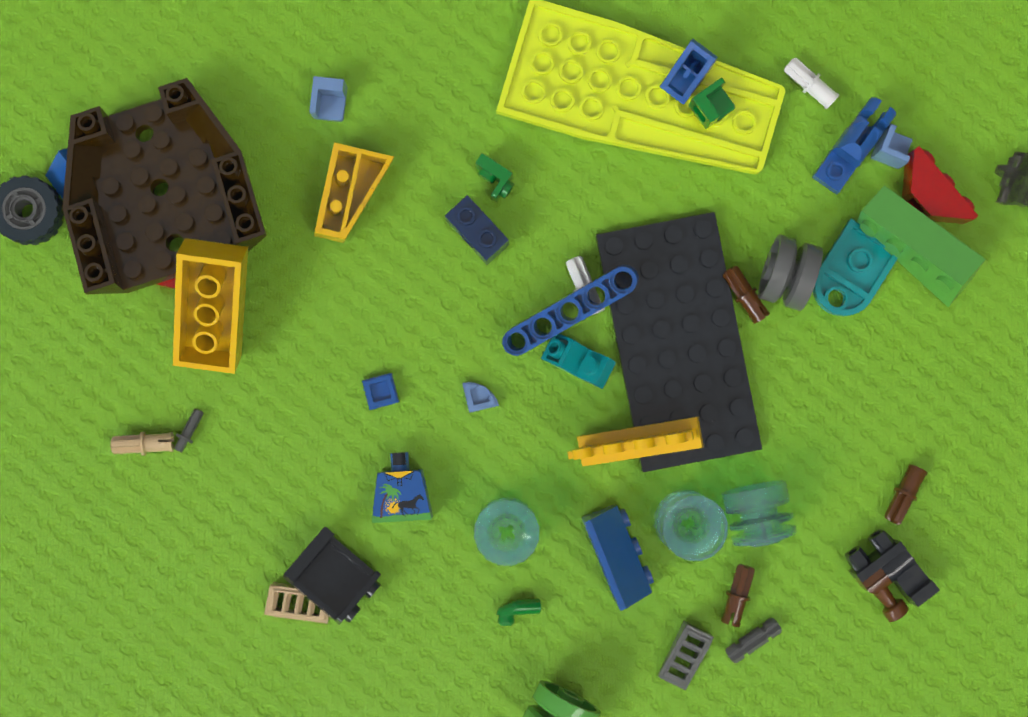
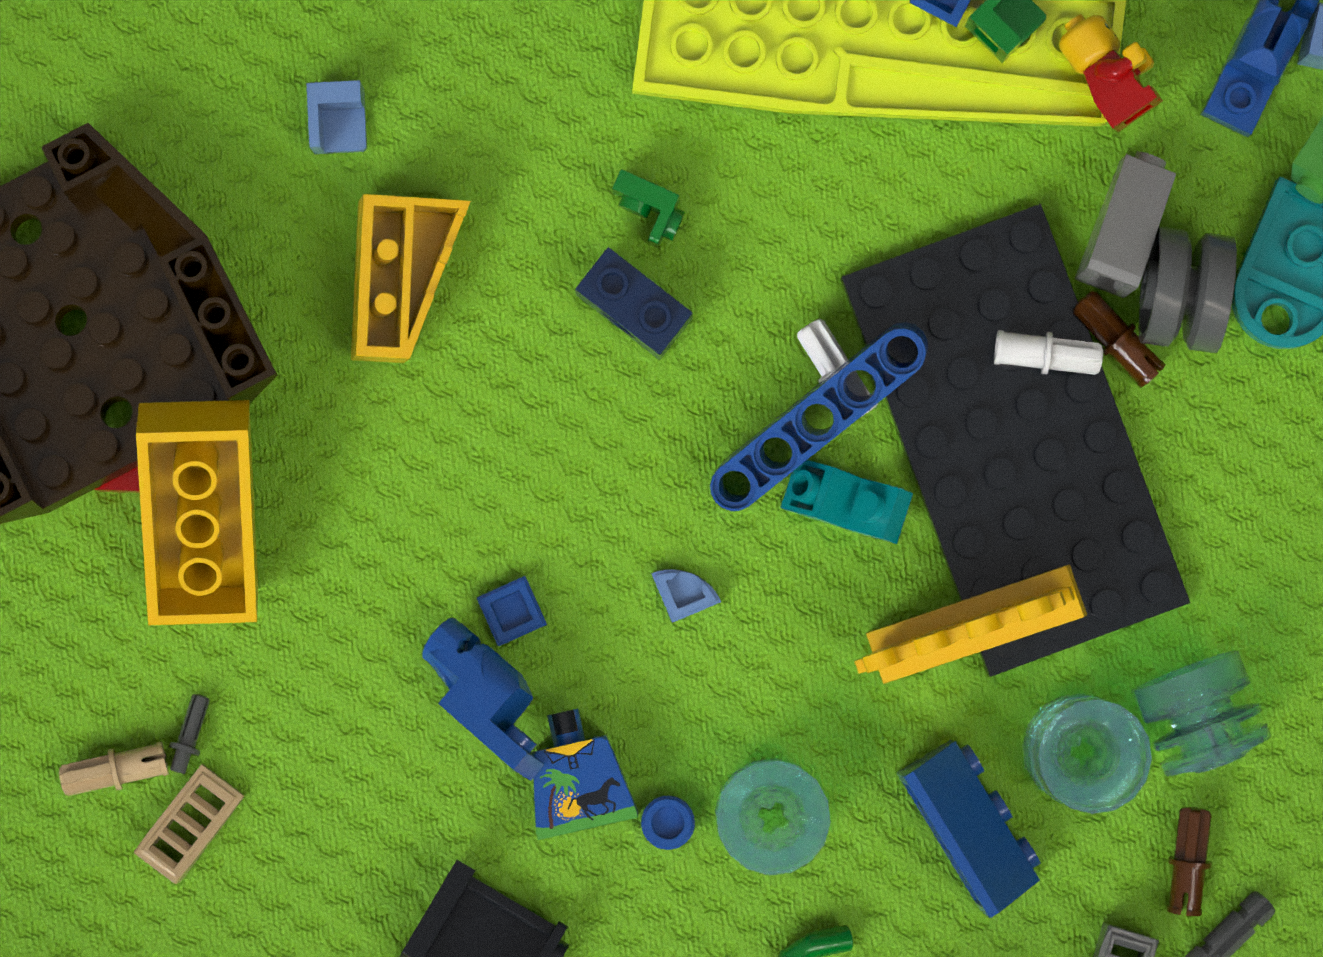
camera: 10 degrees left, 0 degrees up
none -> tan slope [134,764,245,884]
none -> blue plate [422,618,545,781]
none -> blue tile [641,795,695,850]
none -> white axle [994,330,1103,375]
none -> piece [1059,14,1163,132]
none -> light grey slope [1074,151,1176,298]

